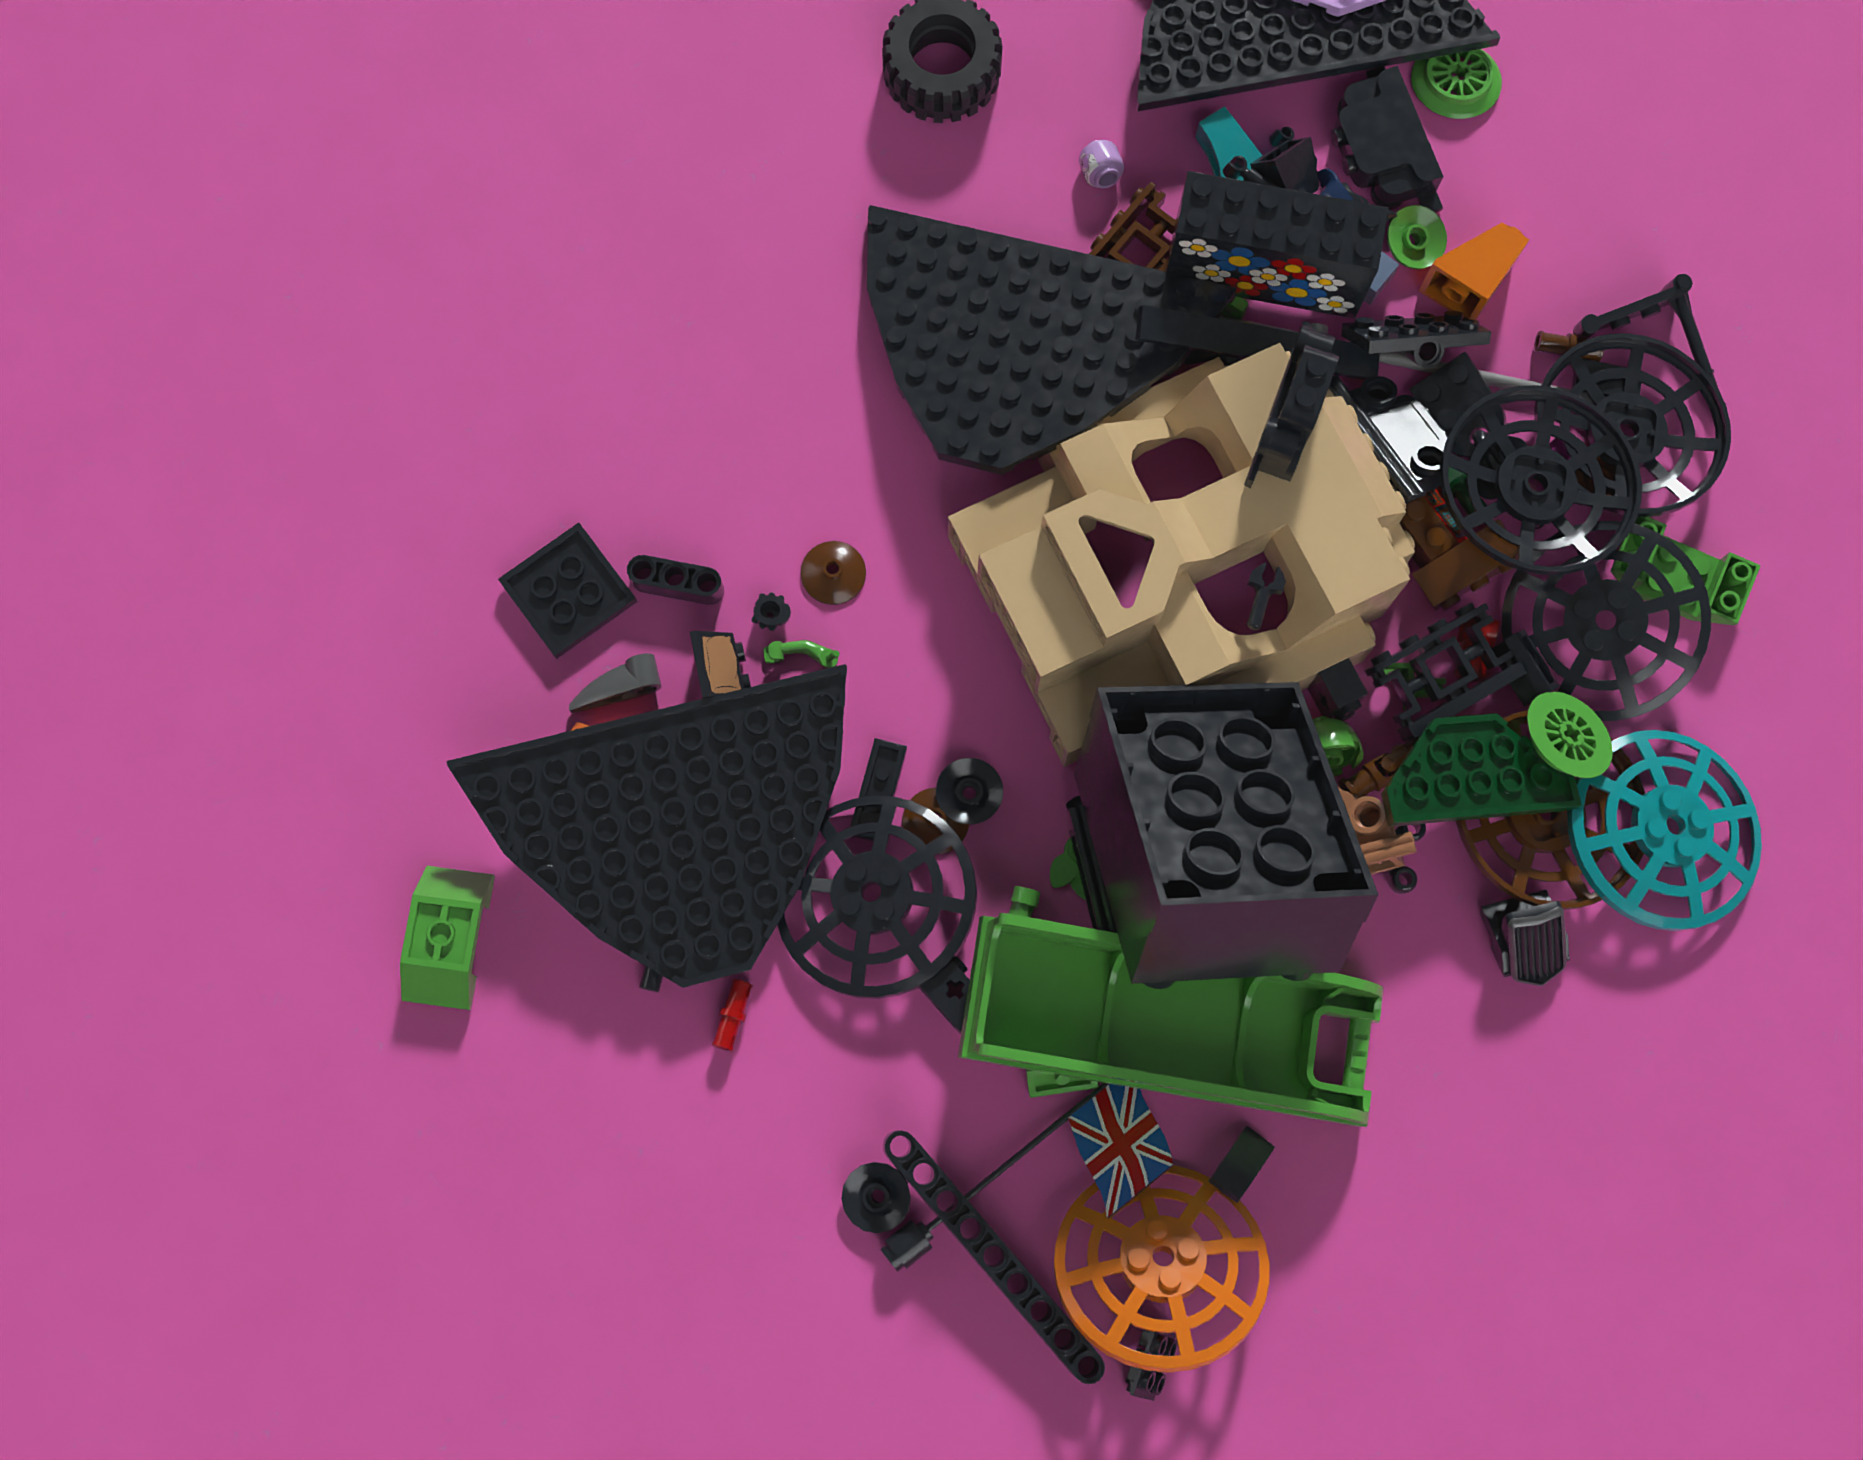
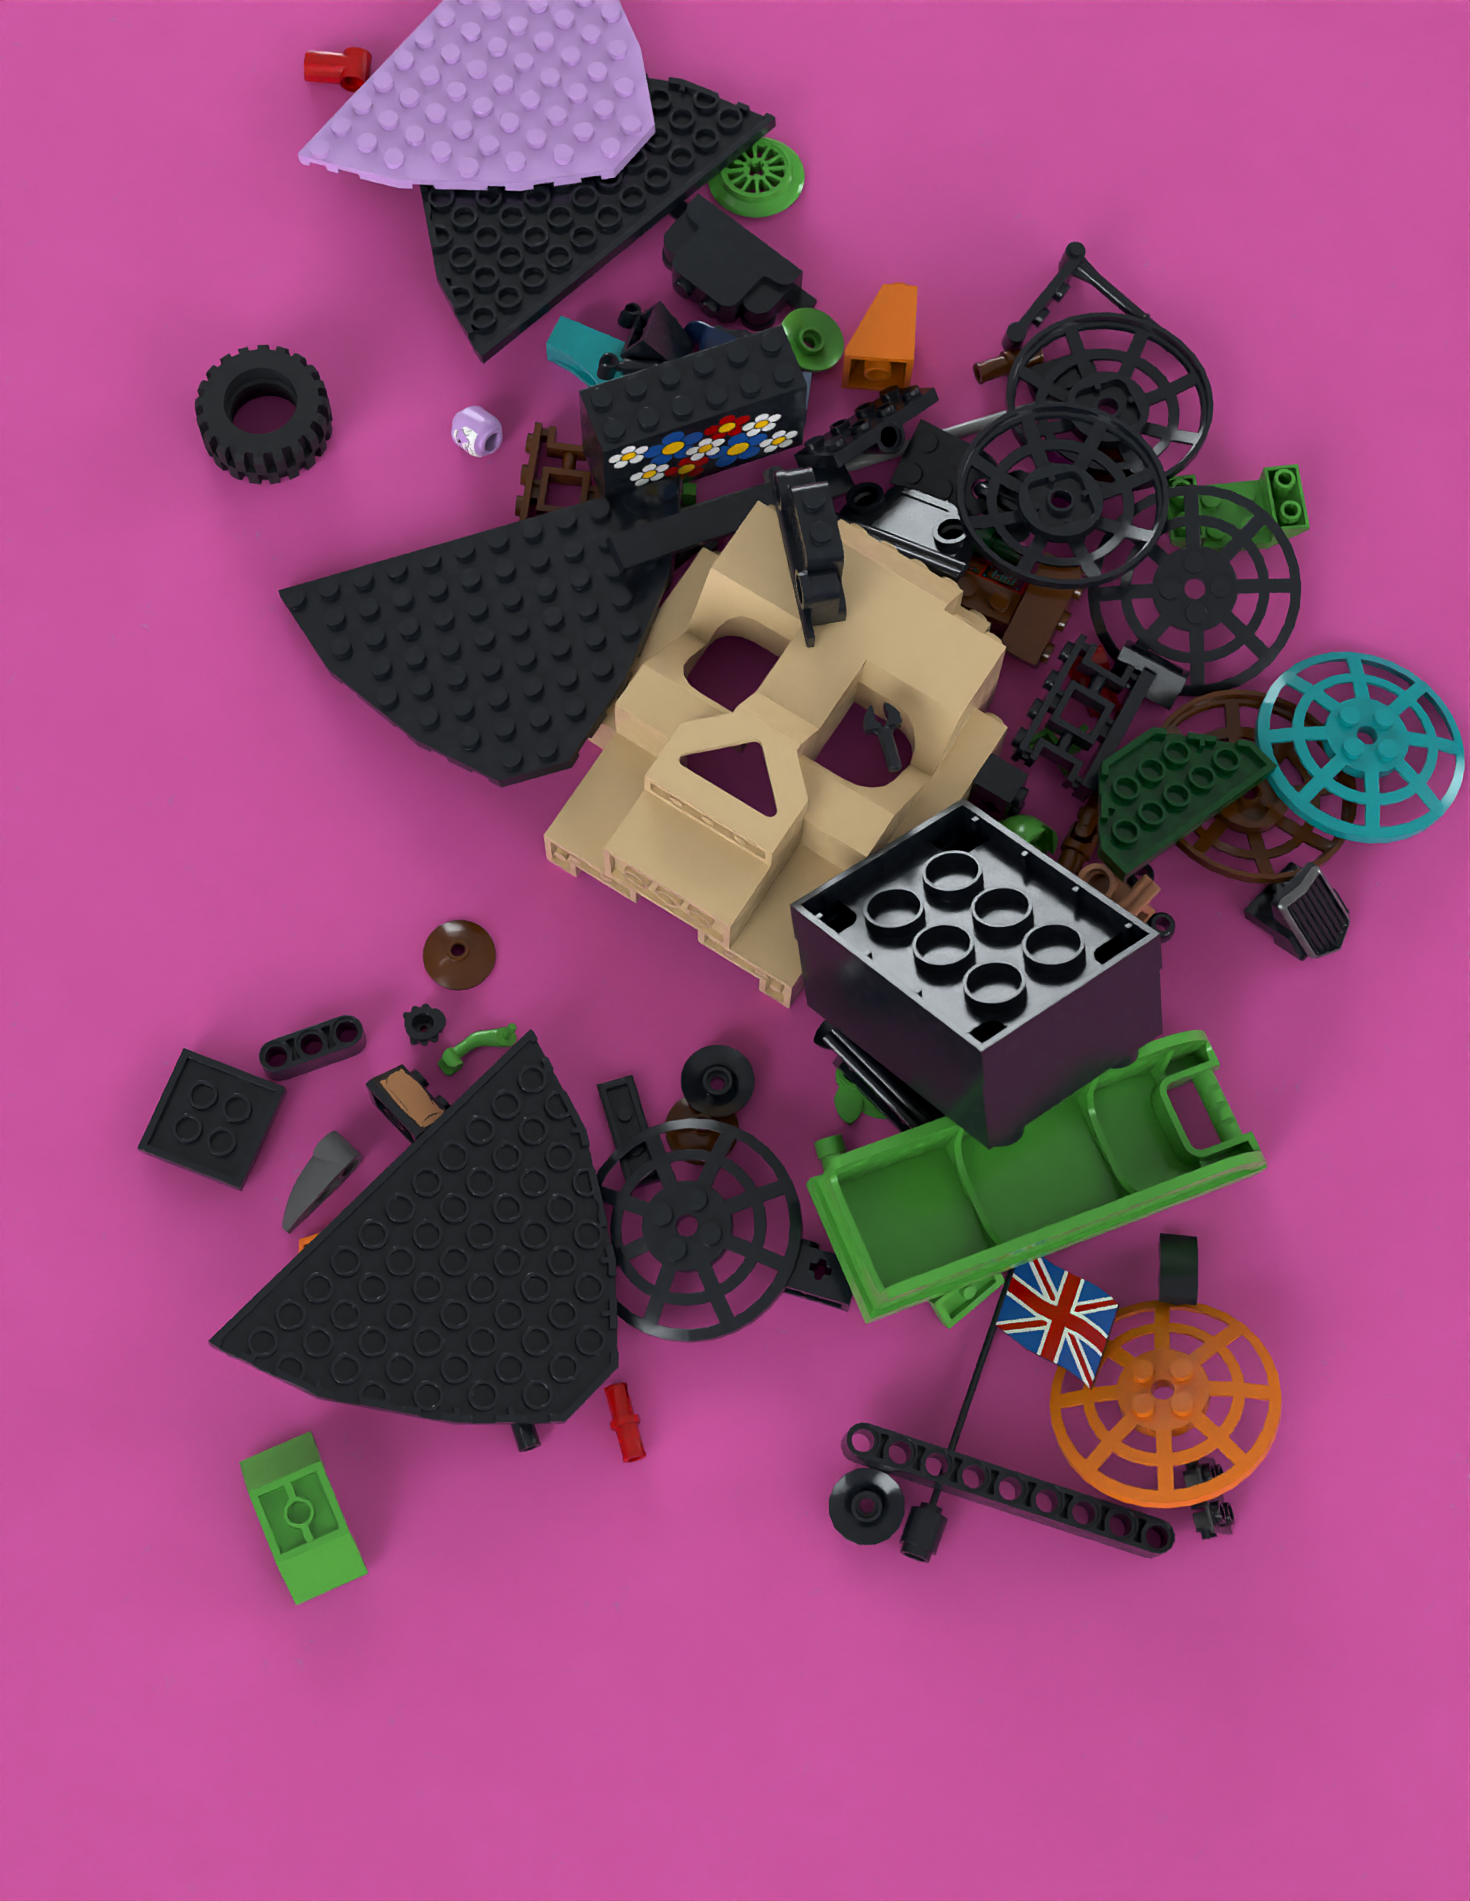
camera: 35 degrees left, 5 degrees down
bright green piece [1527,692,1613,778] -> none

